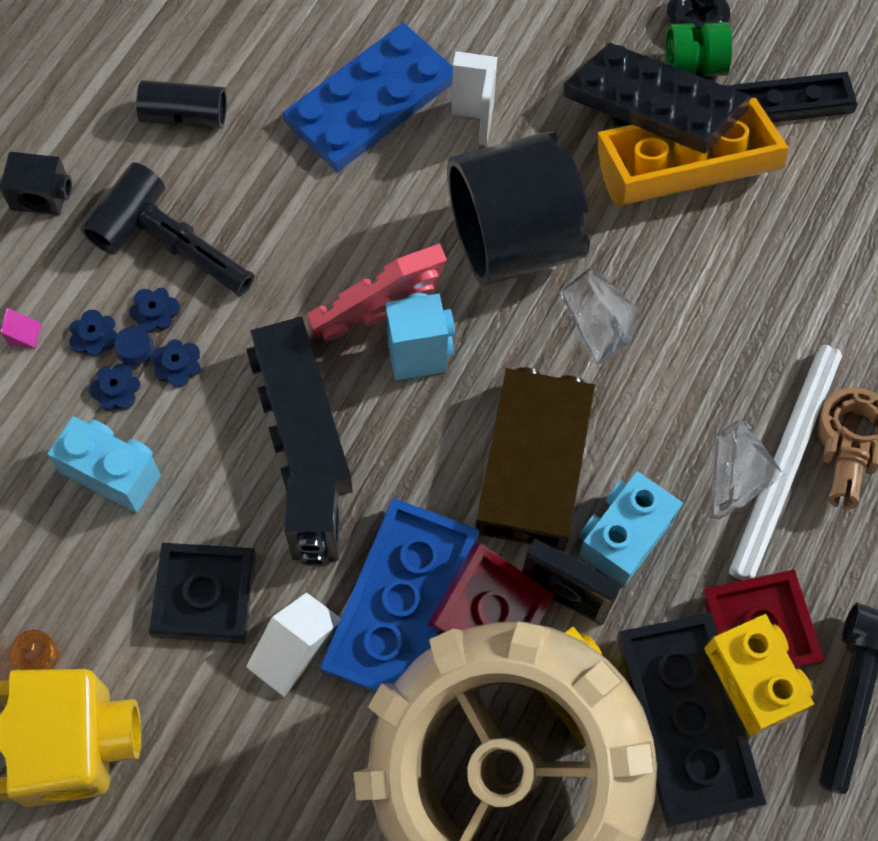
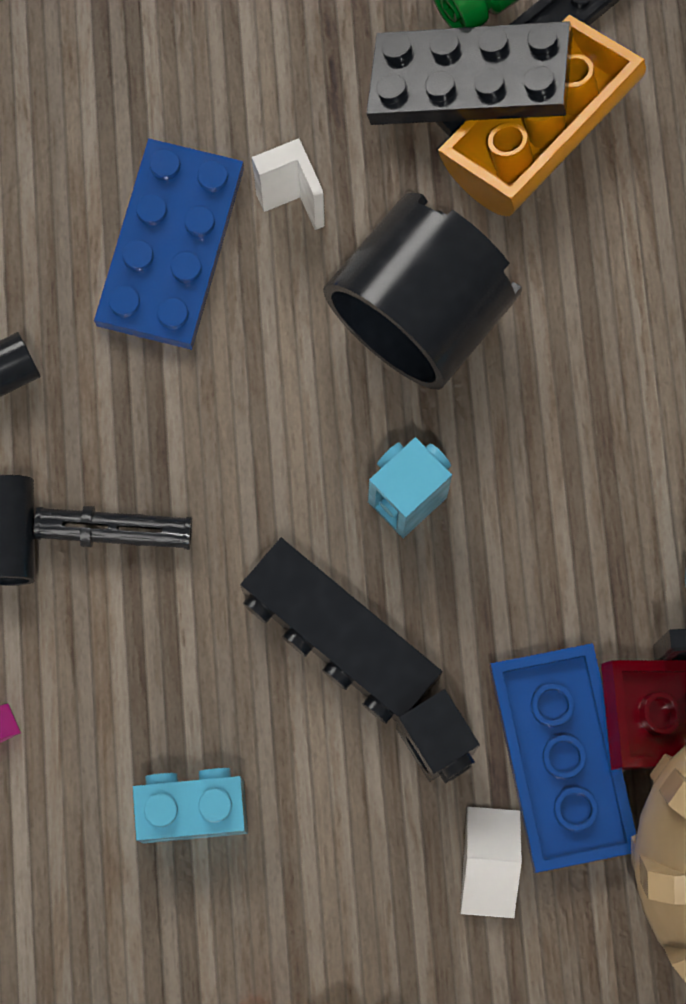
camera: 30 degrees left, 10 degrees up
dark blue plant [69,288,201,410] -> none
black tile [149,542,256,644] -> none
coral plate [307,243,447,341] -> none
dark brown panel [475,367,595,551] -> none
clear slope [560,267,637,365] -> none

